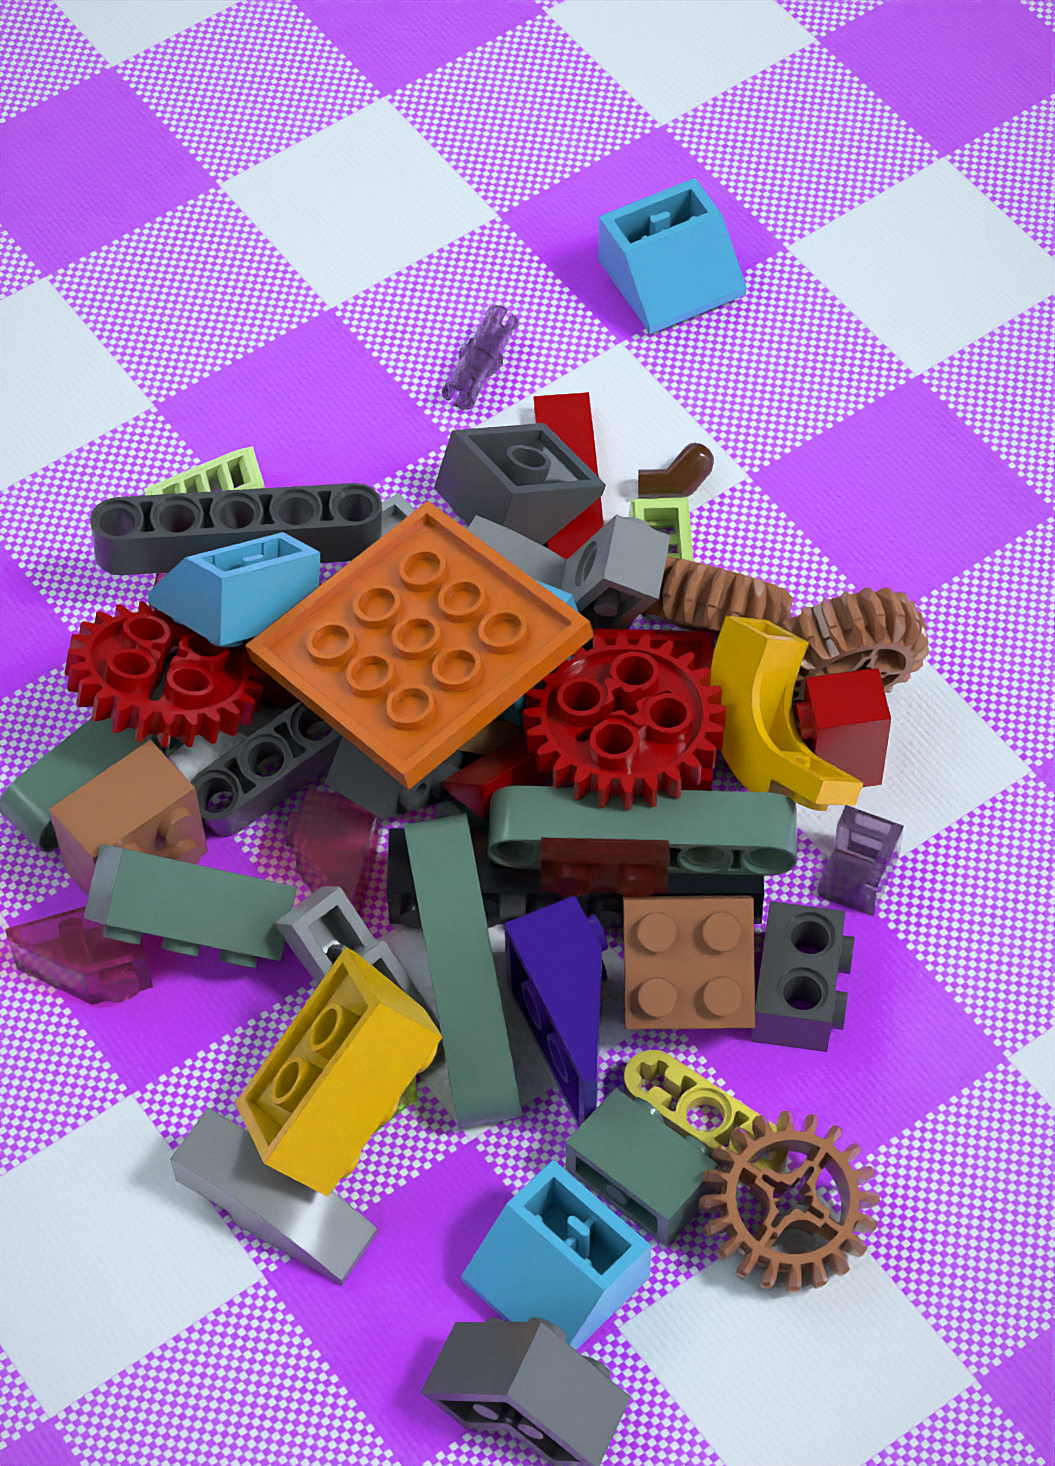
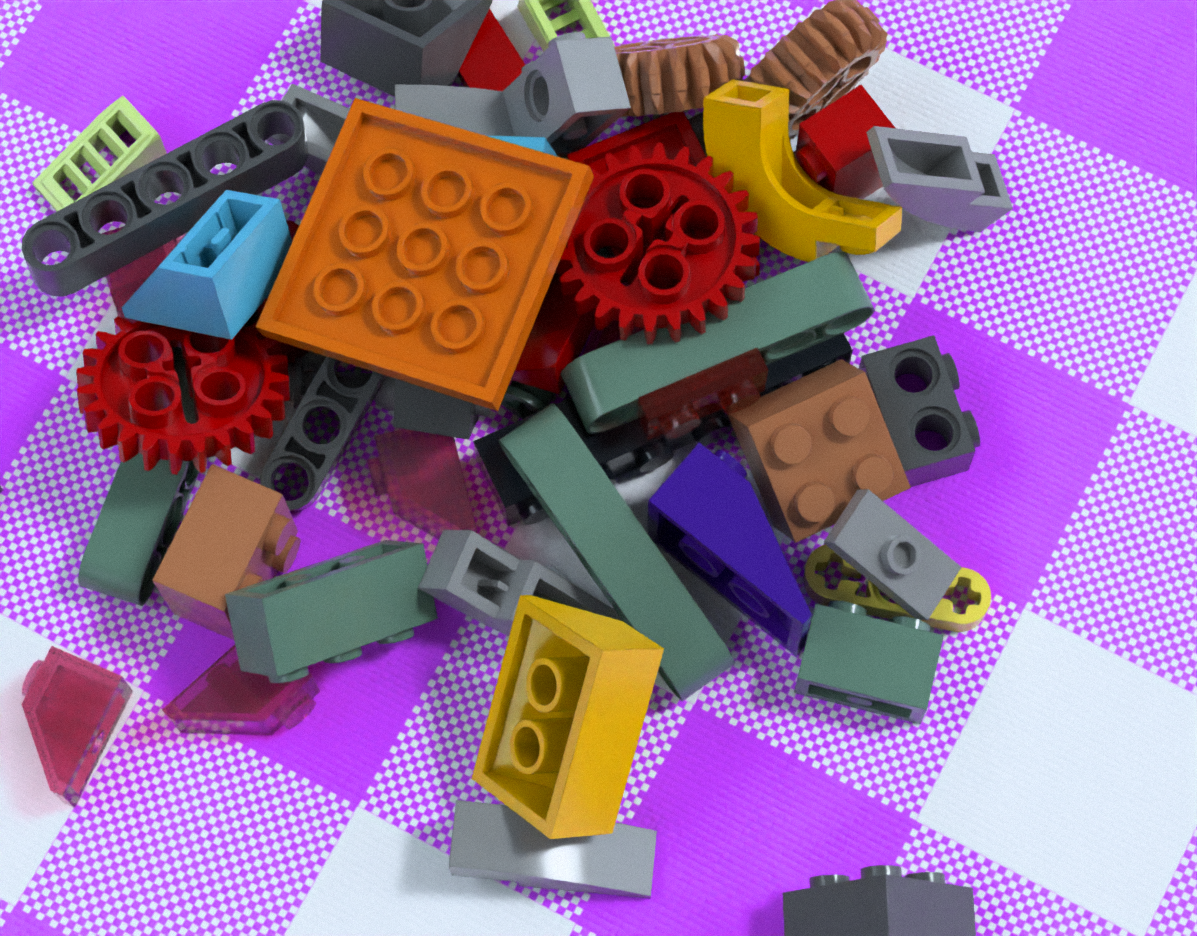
camera: 25 degrees left, 15 degrees up
medium azure slope [461,1159,651,1350] -> none
nougat gear [698,1111,880,1293] -> none
clear purple panel [817,805,904,916] -> none
none -> light grey plate [823,489,961,620]
none -> slope [866,126,1013,232]

